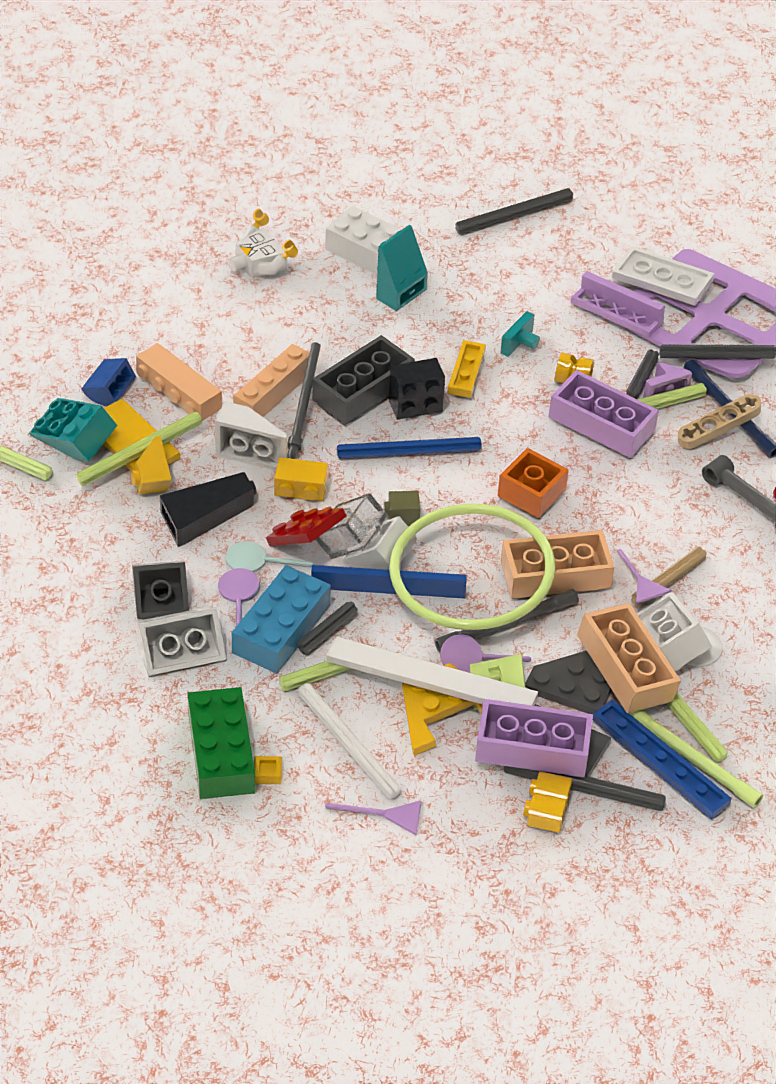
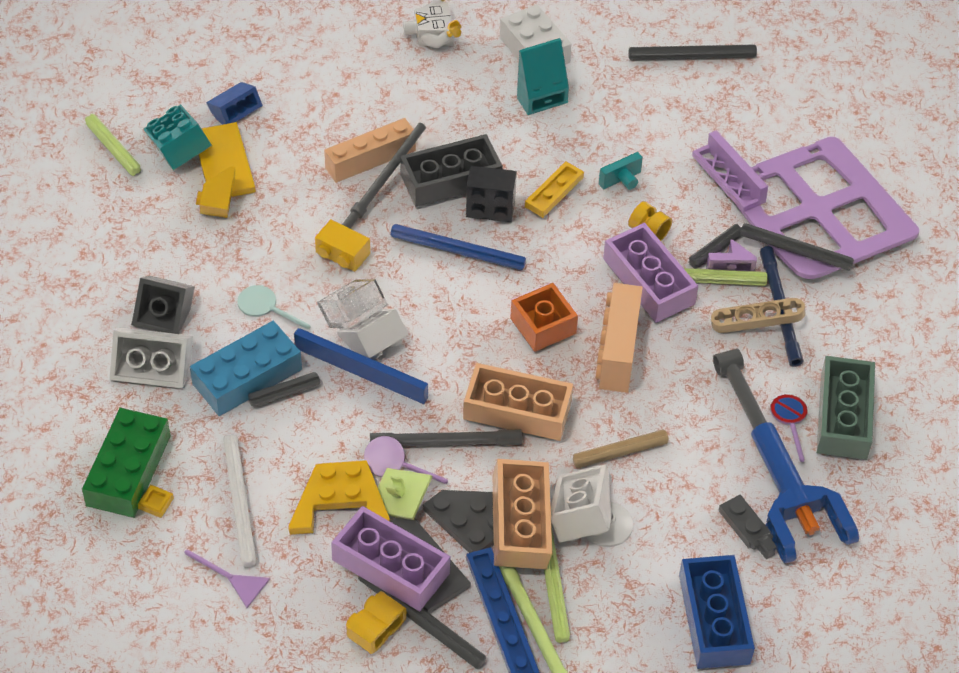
camera: 25 degrees right, 5 degrees up
yellowish green axle [76,412,202,486] -> none
light nougat brick [136,343,222,421] -> none
black slope [160,472,257,547] -> none
white slope [215,401,288,470] -> none
lavender piece [218,568,259,626] -> none
red plate [265,507,347,546] -> none
yellowish green axle [279,646,375,691] -> none
white tile [326,637,538,706] -> none
olive brick [383,491,420,526] -> none
yellowish green piece [389,504,555,630] -> none
white plate [612,246,714,306] -> none
lavender piece [617,549,672,604] -> none
none -> light nougat brick [595,283,643,393]

